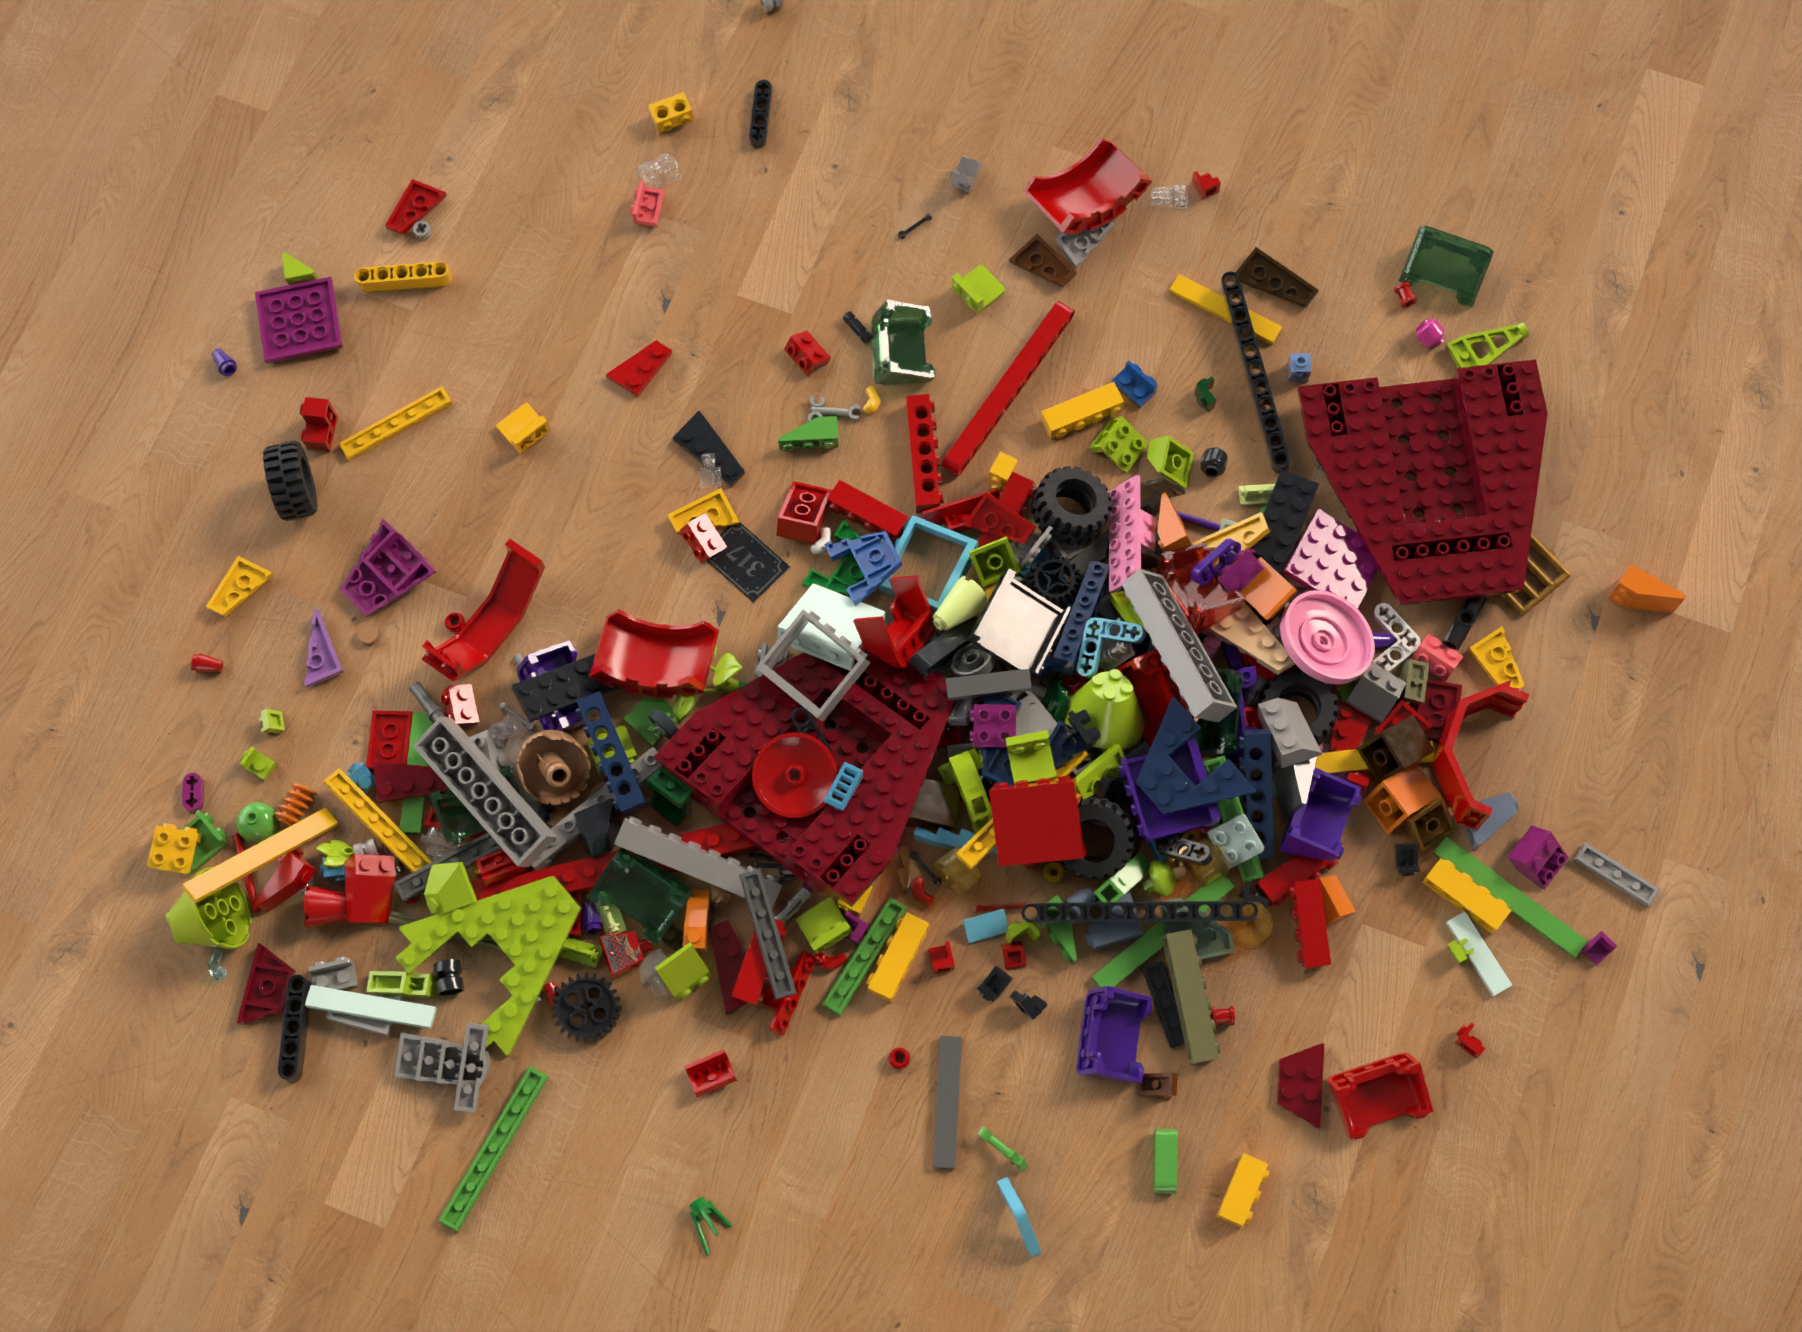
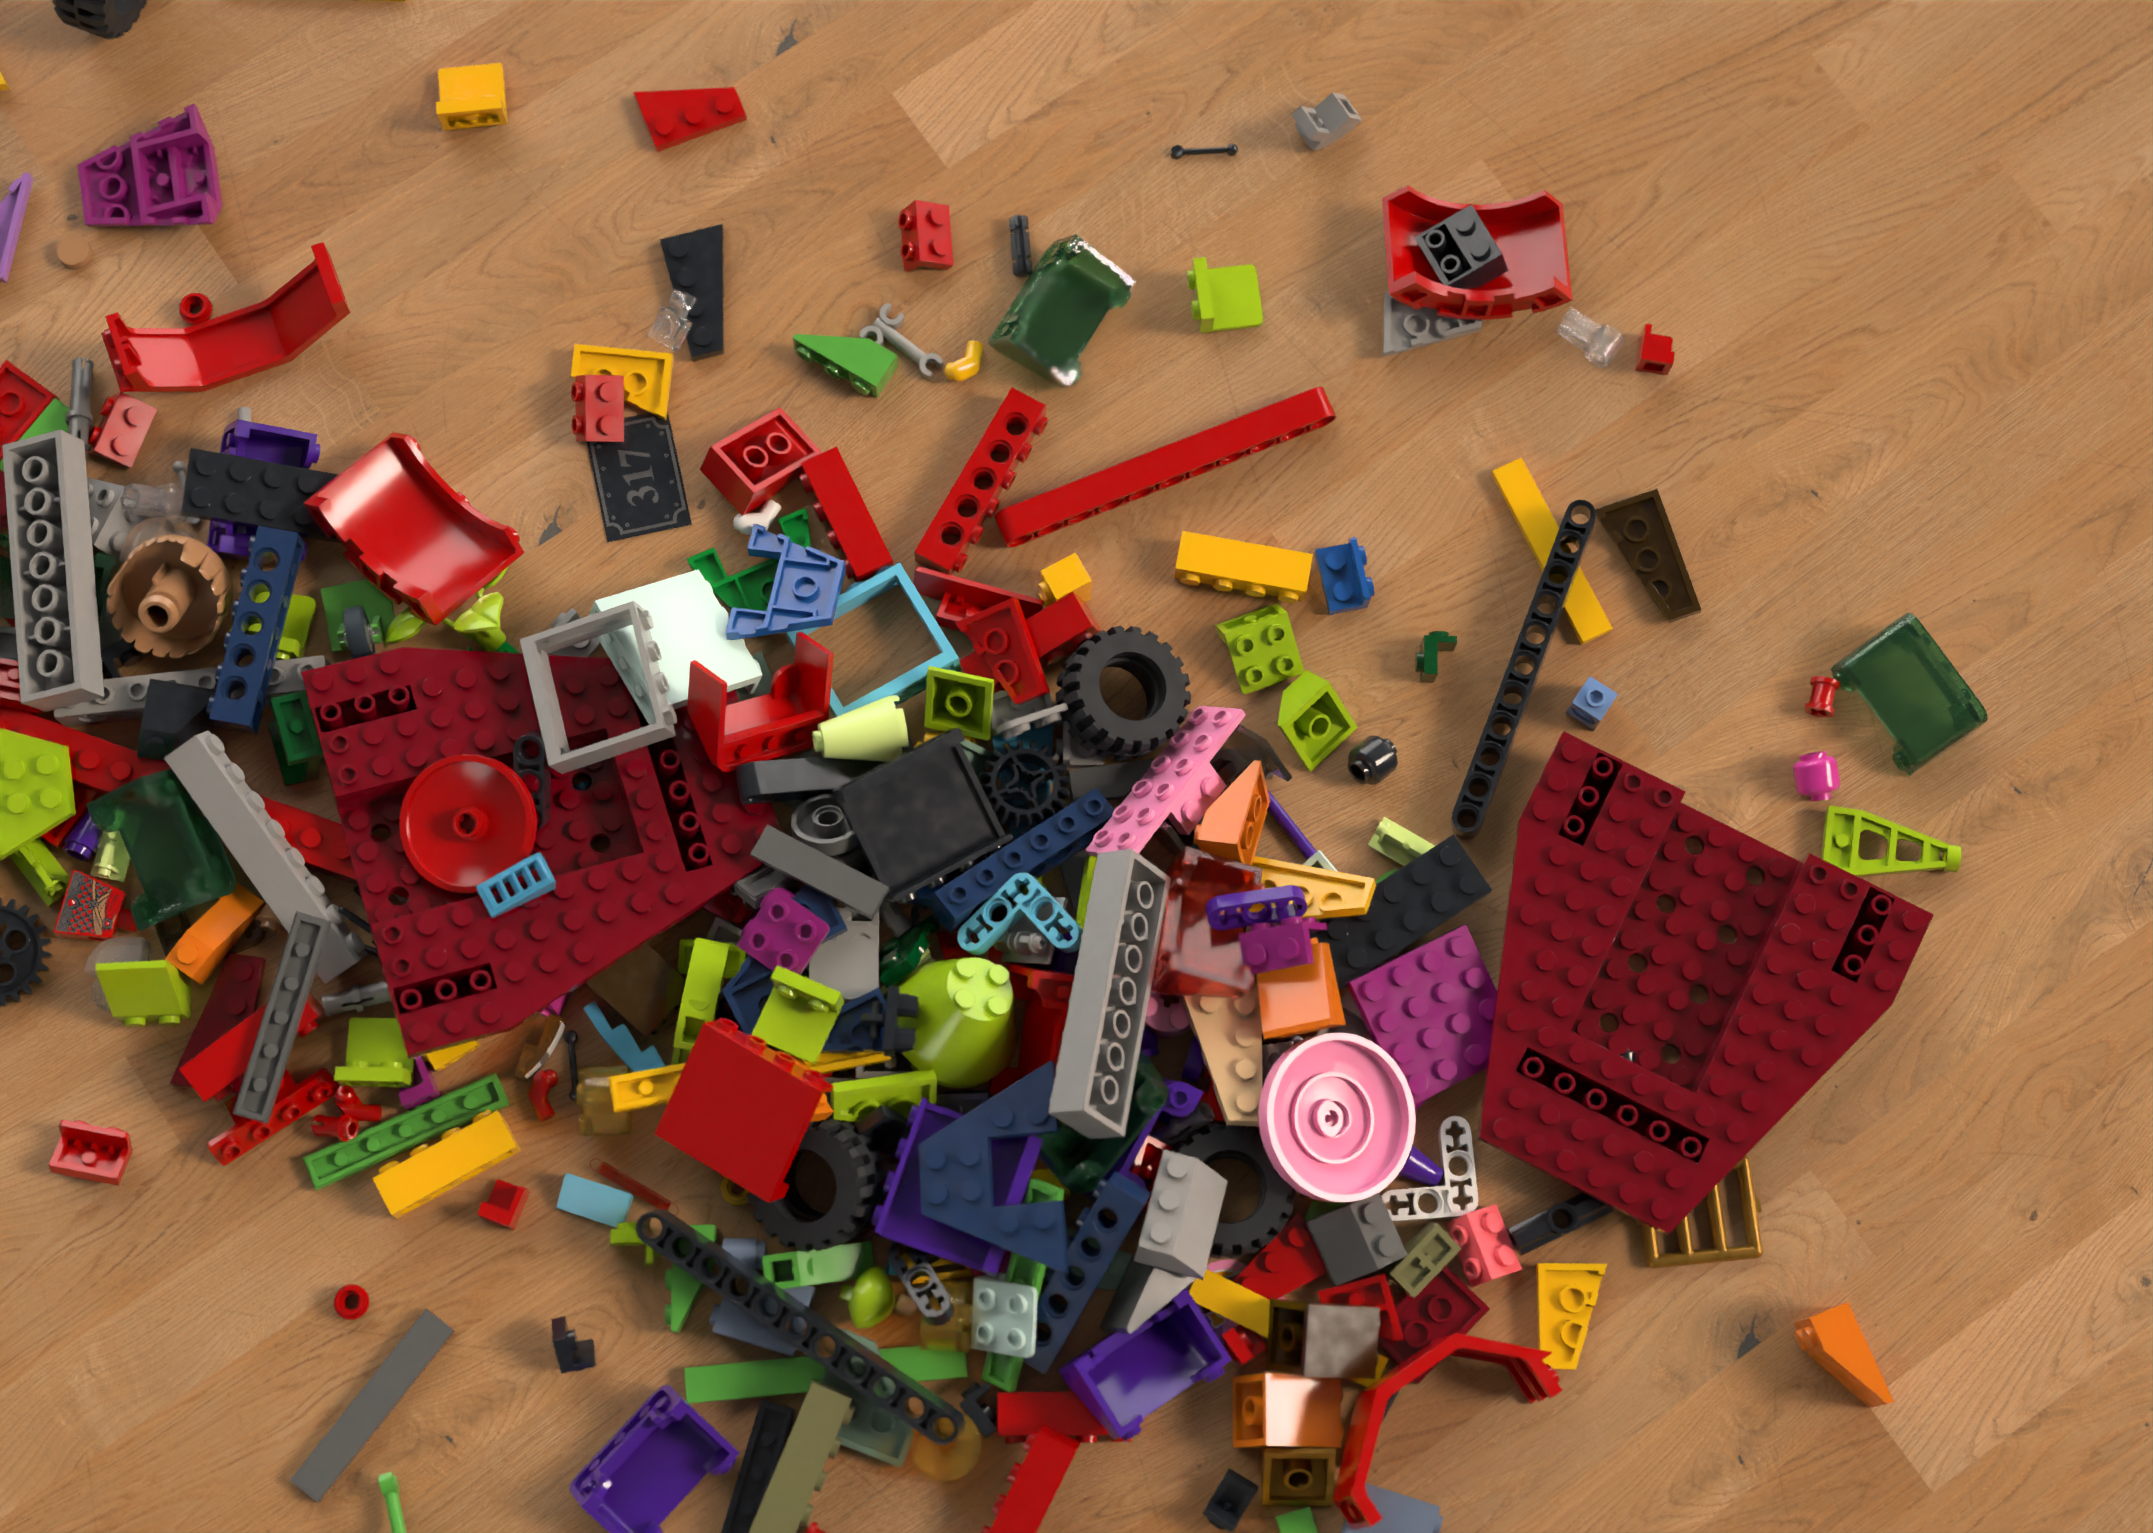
camera: 25 degrees right, 5 degrees up
black bracket [977,966,1013,1002] -> none
red slope [1001,941,1027,969] -> none
reddish brown wing [1009,234,1077,287] -> none
orange slope [1320,875,1356,927] -> none
none -> red pin [311,1114,359,1142]
none -> black slope [1415,204,1509,289]

